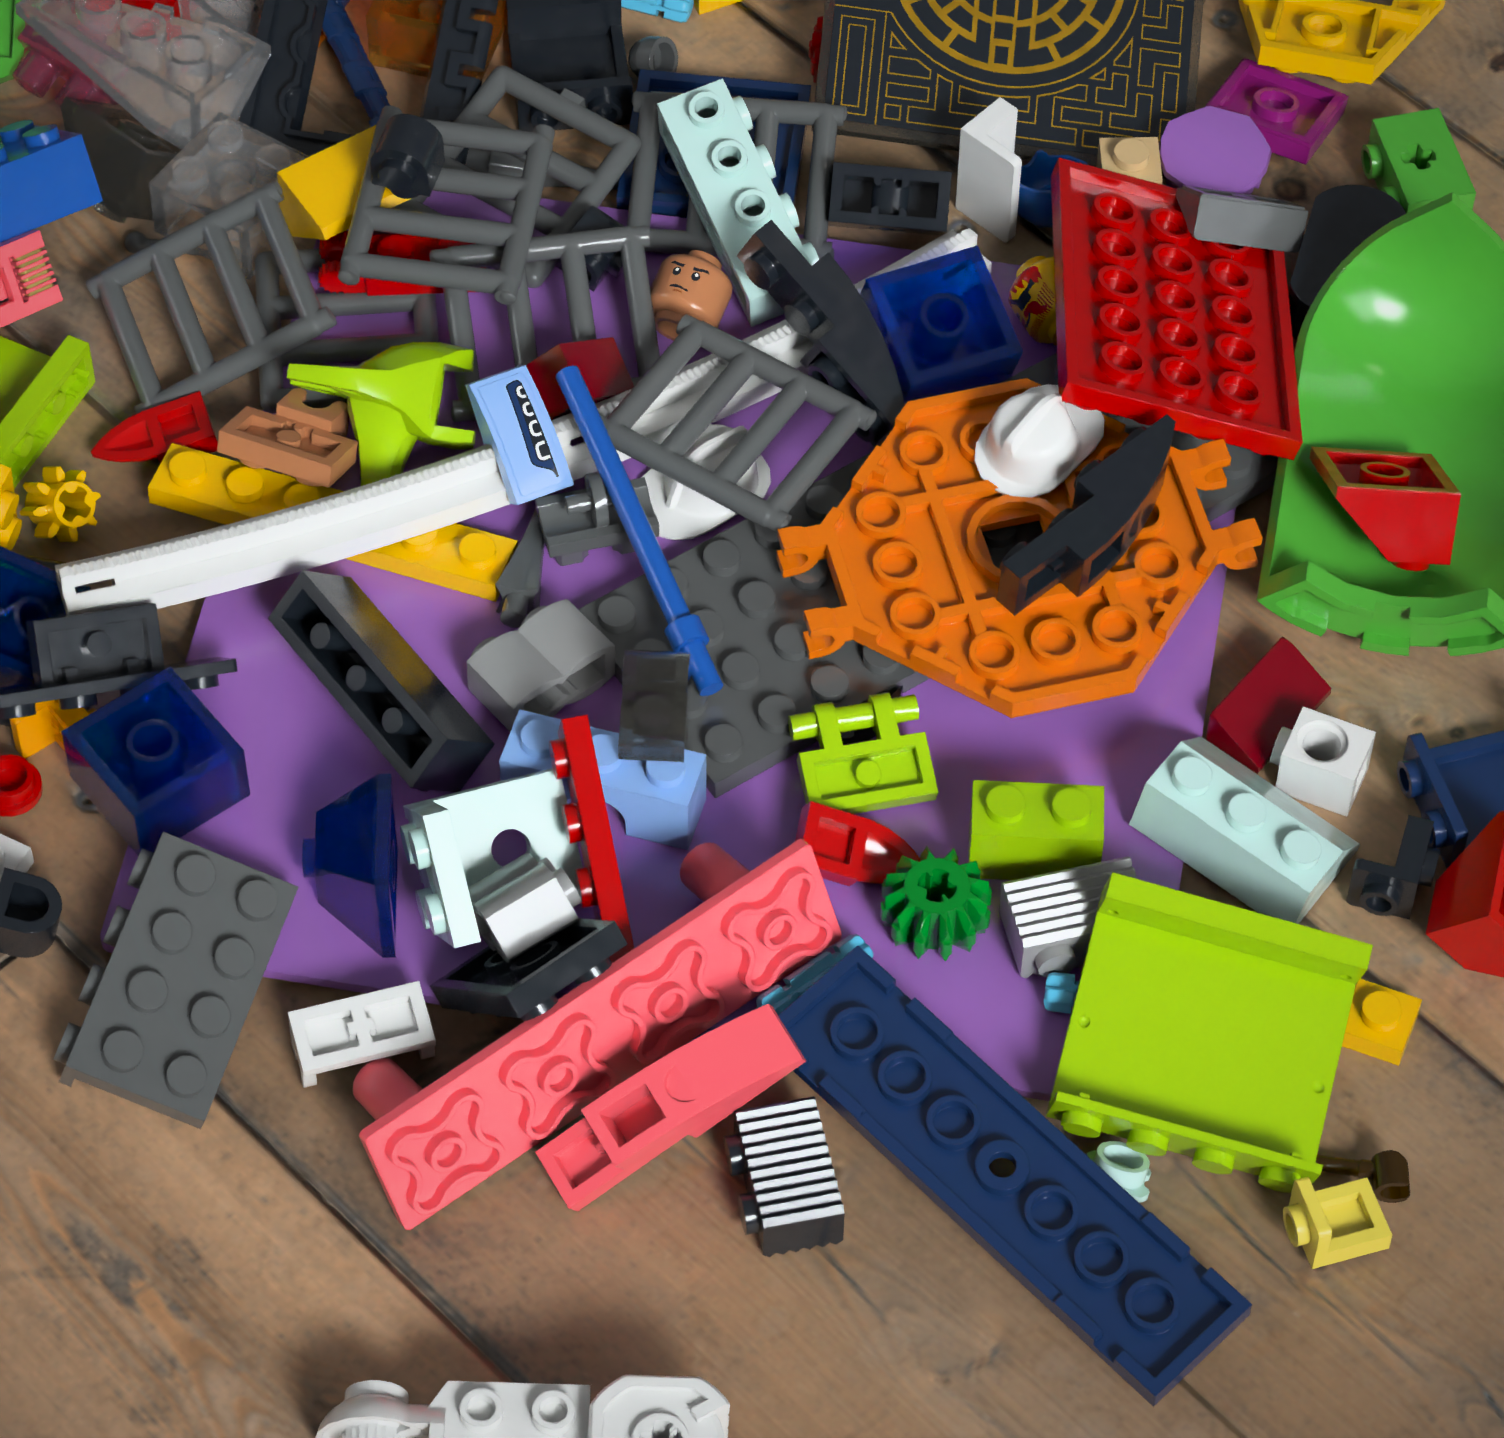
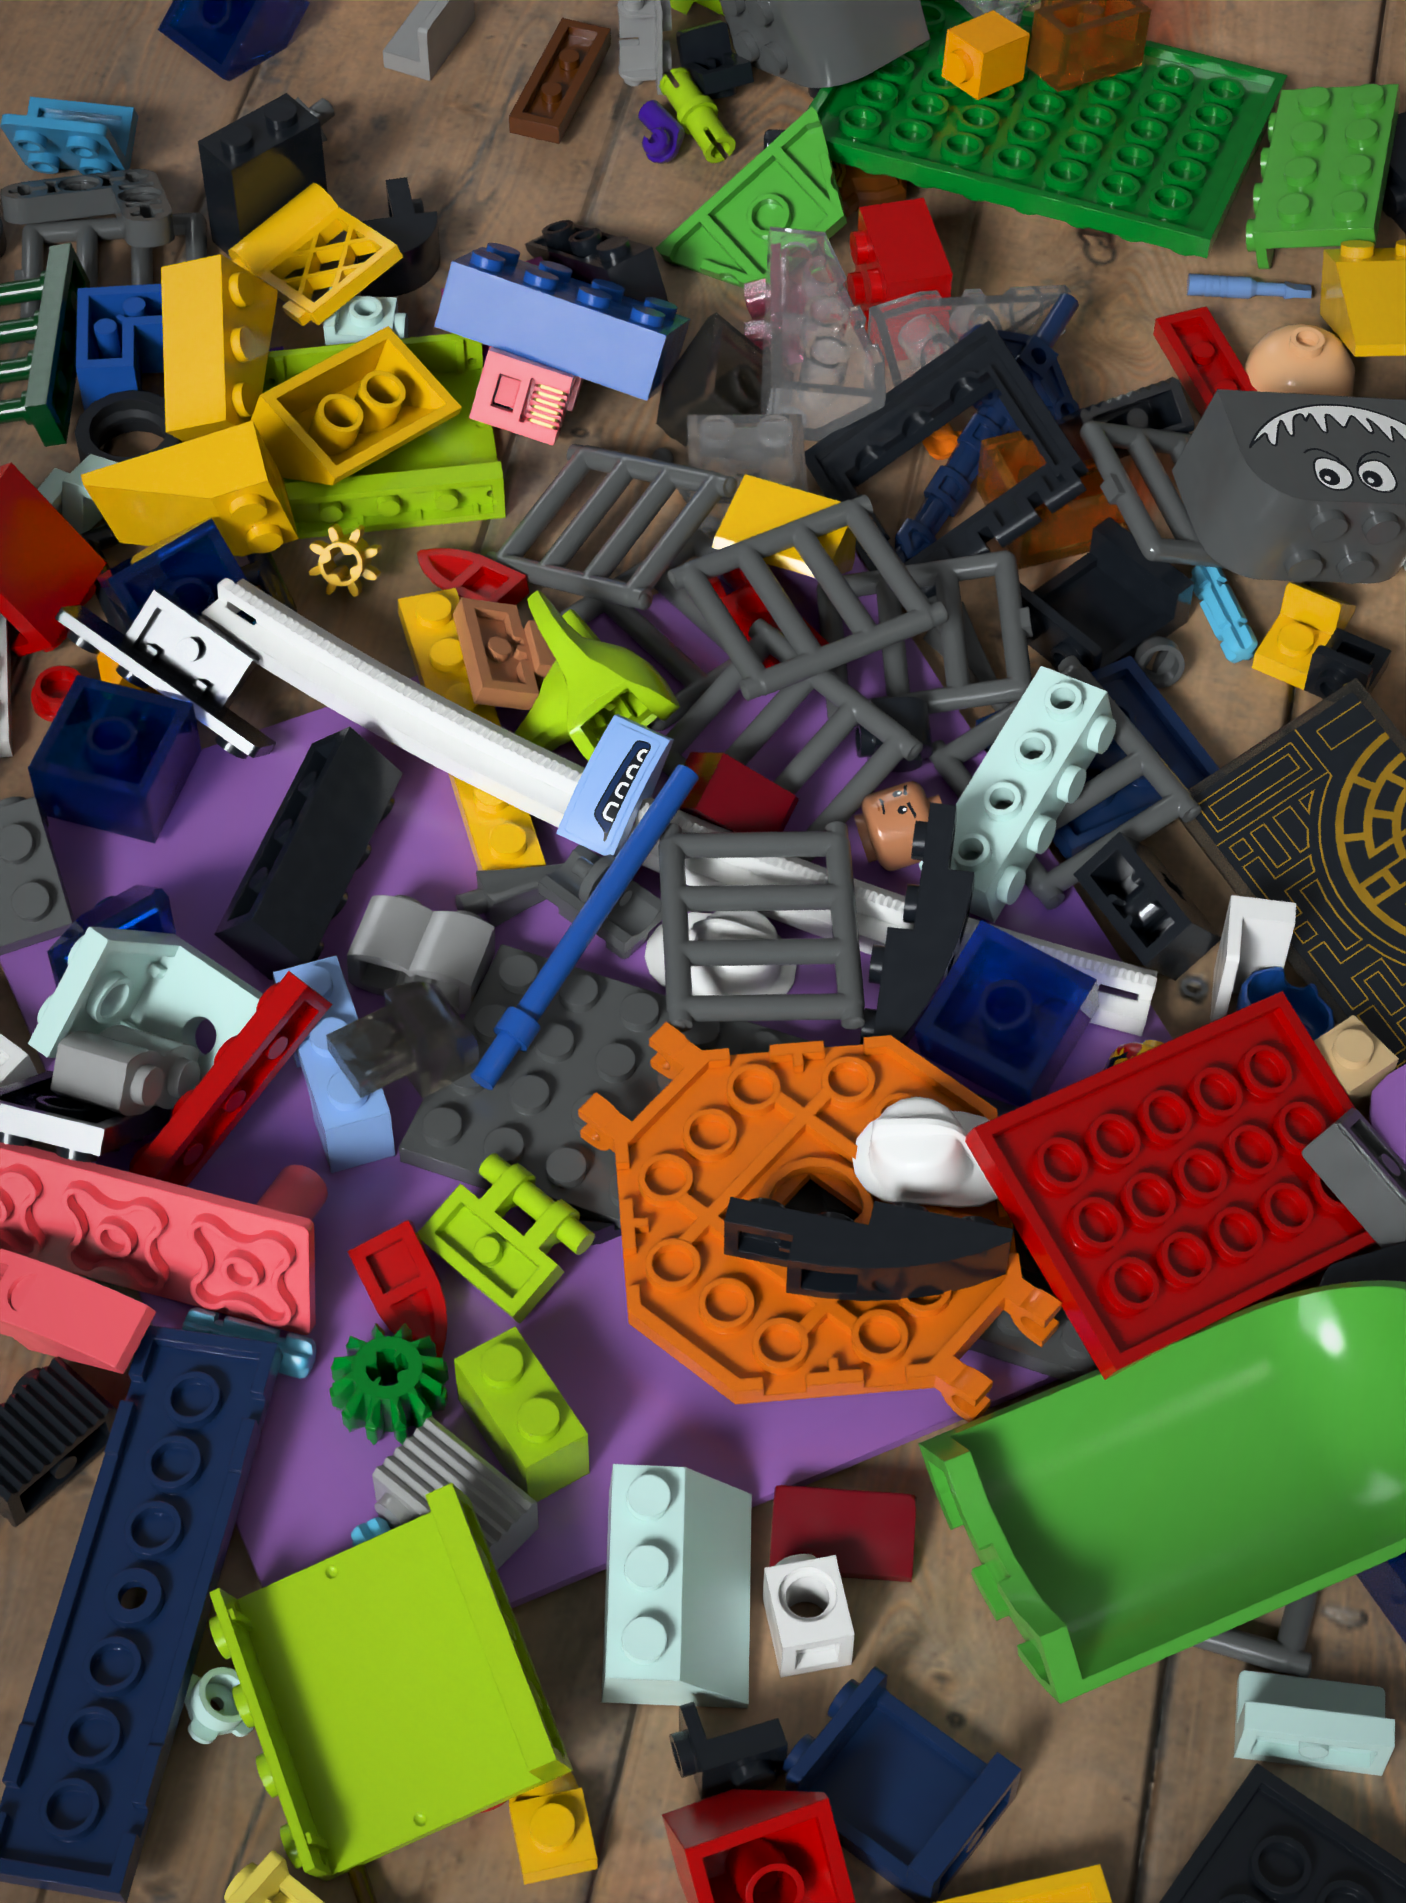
camera: 55 degrees right, 0 degrees up
black plate [370,114,445,199] -> none
red slope [1309,447,1461,571] -> none

